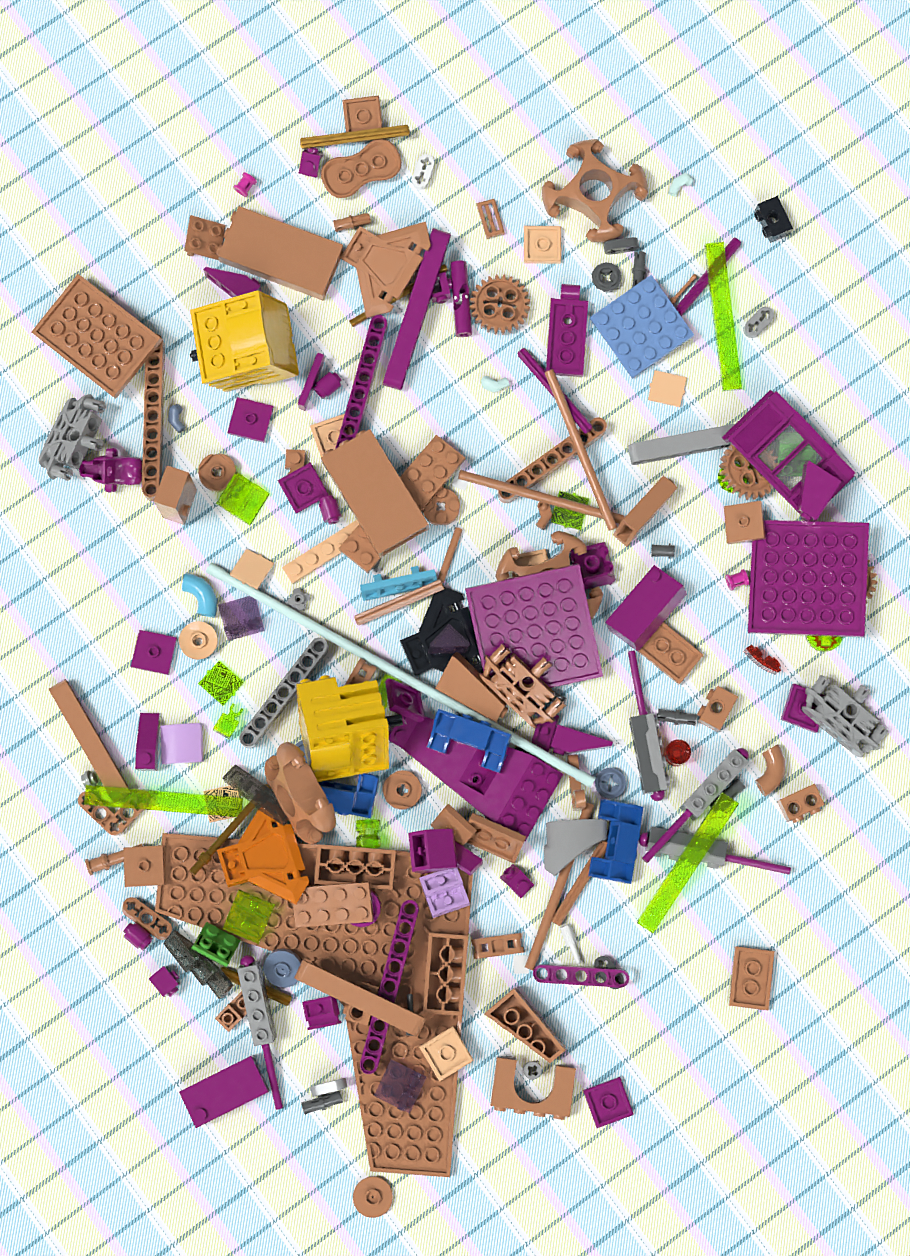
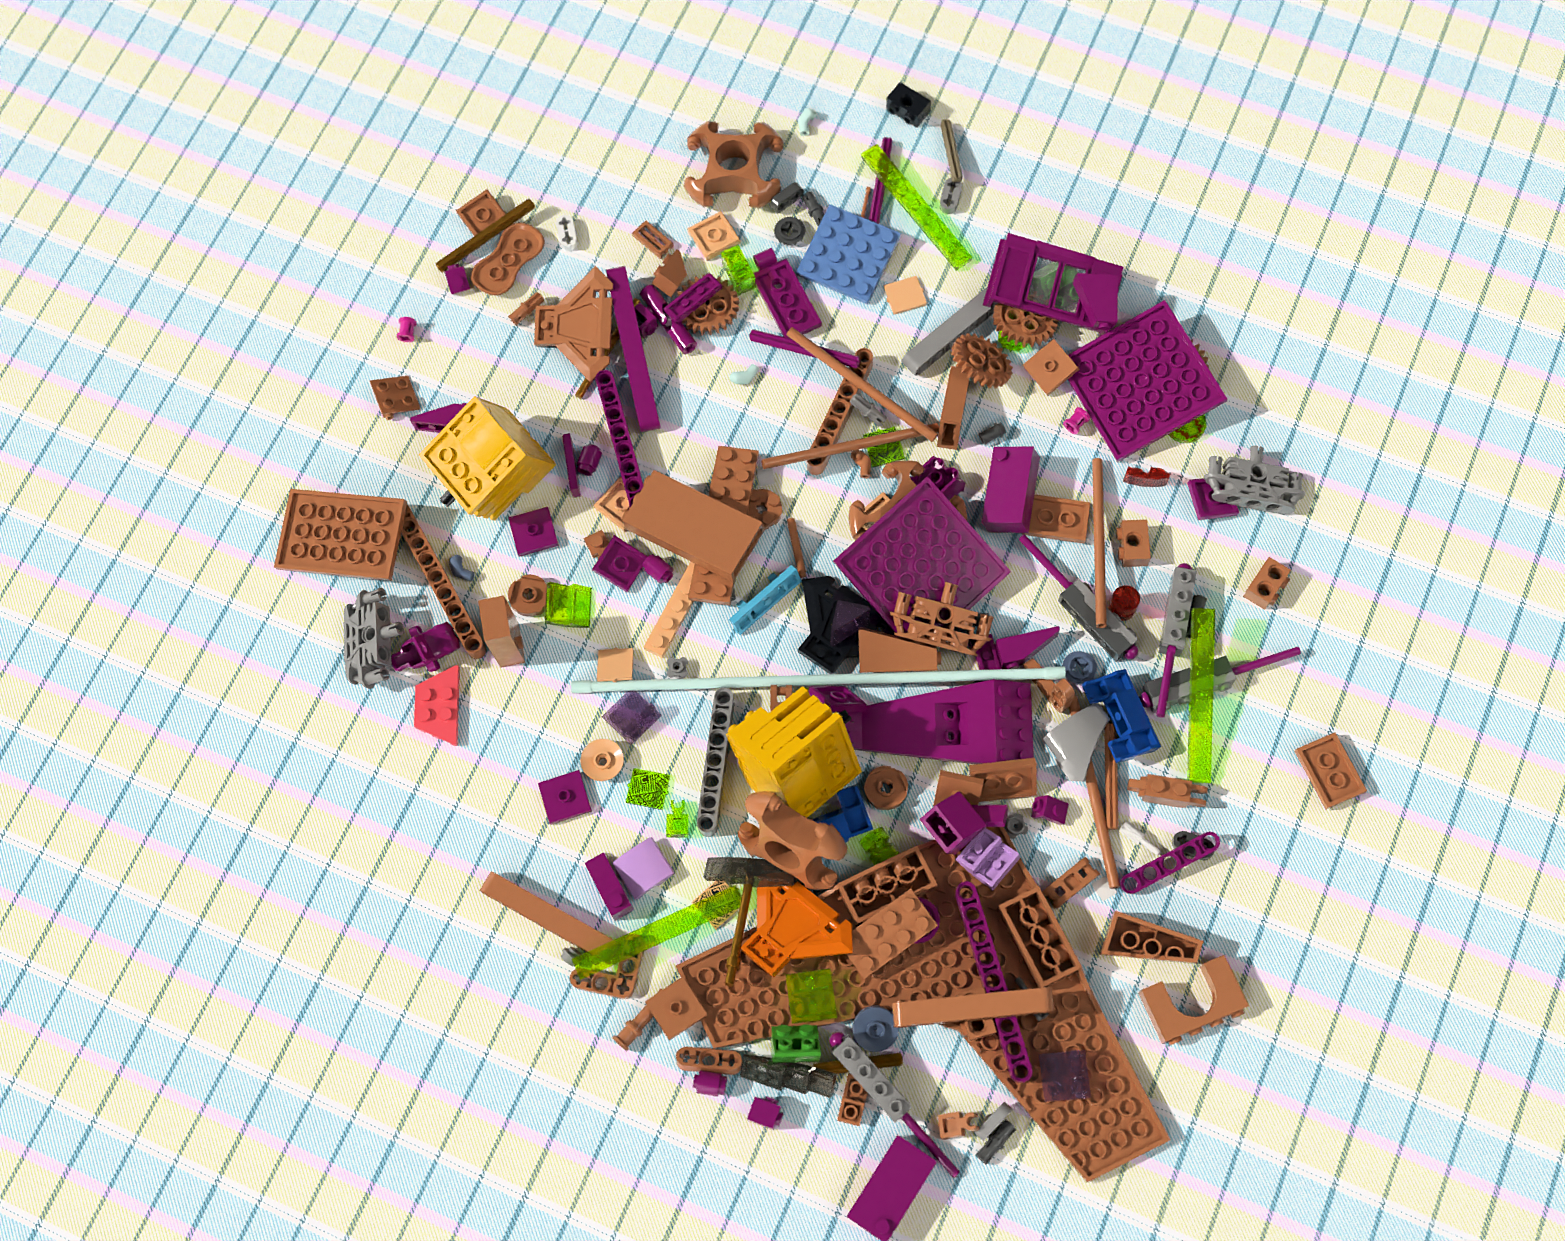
camera: 20 degrees left, 10 degrees down
medium azure cylinder [182,573,217,618] -> none
nougat brick [217,206,344,301] -> none
magenta plate [302,996,342,1030] -> none
nougat piece [353,1176,393,1218] -> none
axle [354,579,444,626] -> none
light nougat tile [419,1026,474,1081] -> none
blue bracket [427,709,512,773] -> none
light grey bush [523,1061,542,1080] -> none
magenta tile [583,1076,634,1128] -> none
dark grey pin [657,708,697,726] -> none
nougat cylinder [755,744,786,797] -> none
none -> coral wing [414,665,460,746]
none -> nougat slope [652,249,687,297]
none -> magenta tile [663,272,722,324]
none -> clear neon green brick [720,245,756,296]
none -> light grey axle [850,394,887,427]
none -> nougat plate [938,1111,980,1140]
none -> dark tan axle [940,119,963,183]
none -> nougat gear [951,333,1013,389]
none -> light grey plate [1005,814,1028,839]
none -> nougat piece [1092,458,1107,628]
none -> nougat hinge [1127,774,1208,808]

